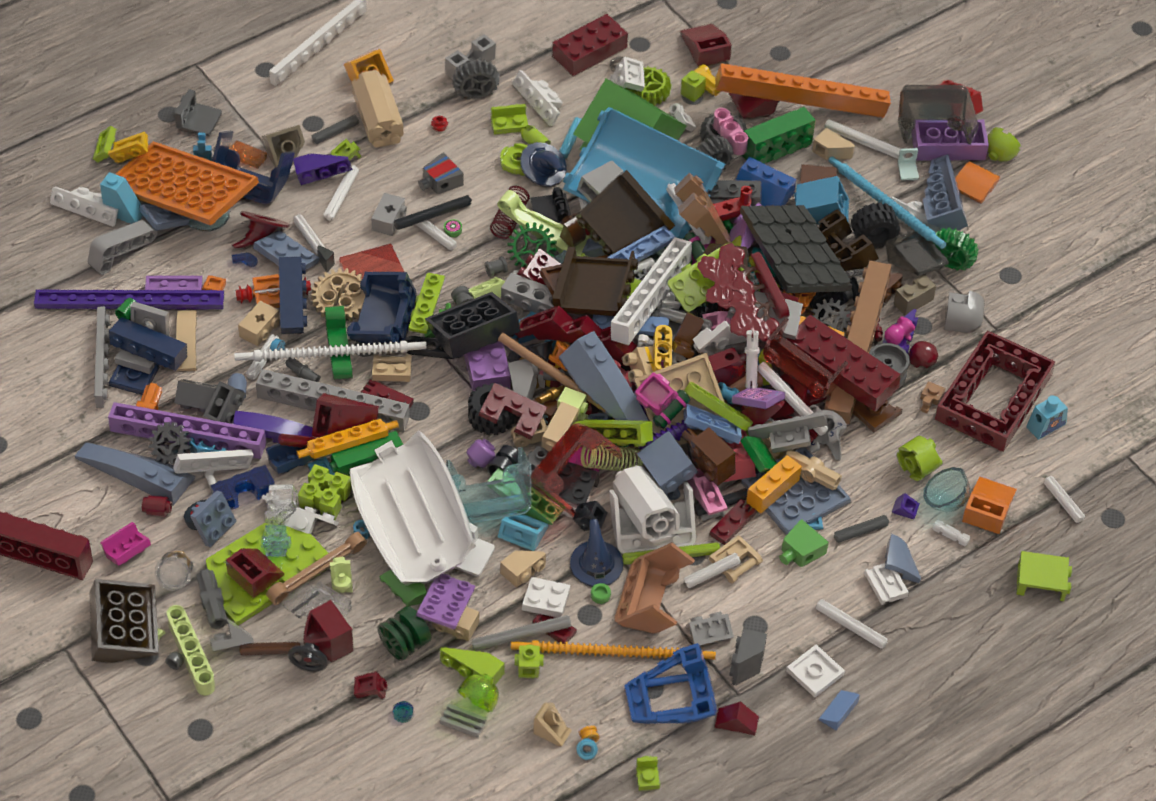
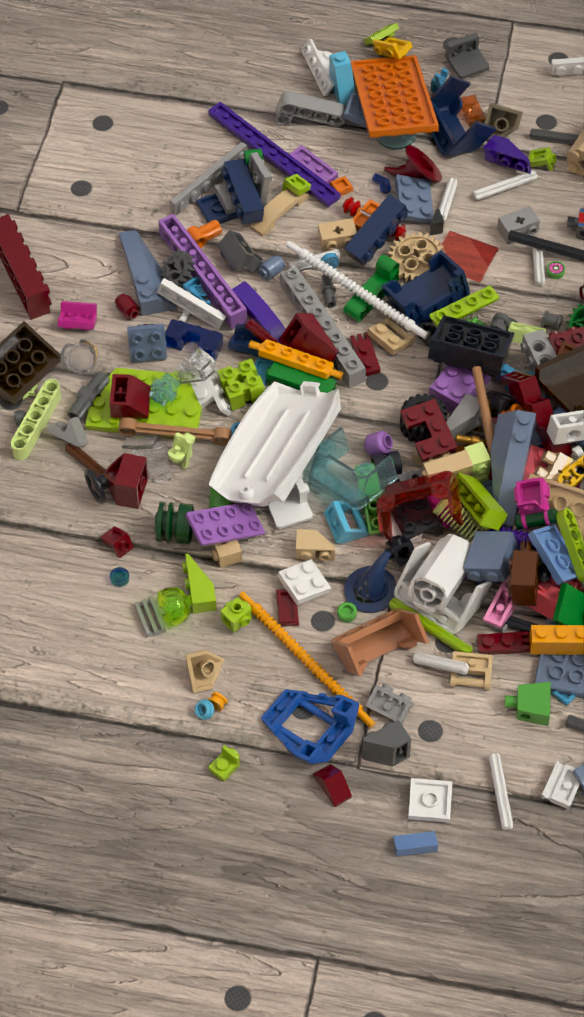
camera: 50 degrees right, 5 degrees up
dark grey brick [203,381,246,424] -> none
light grey axle [471,615,571,651] -> none
none -> lime bracket [282,174,311,196]

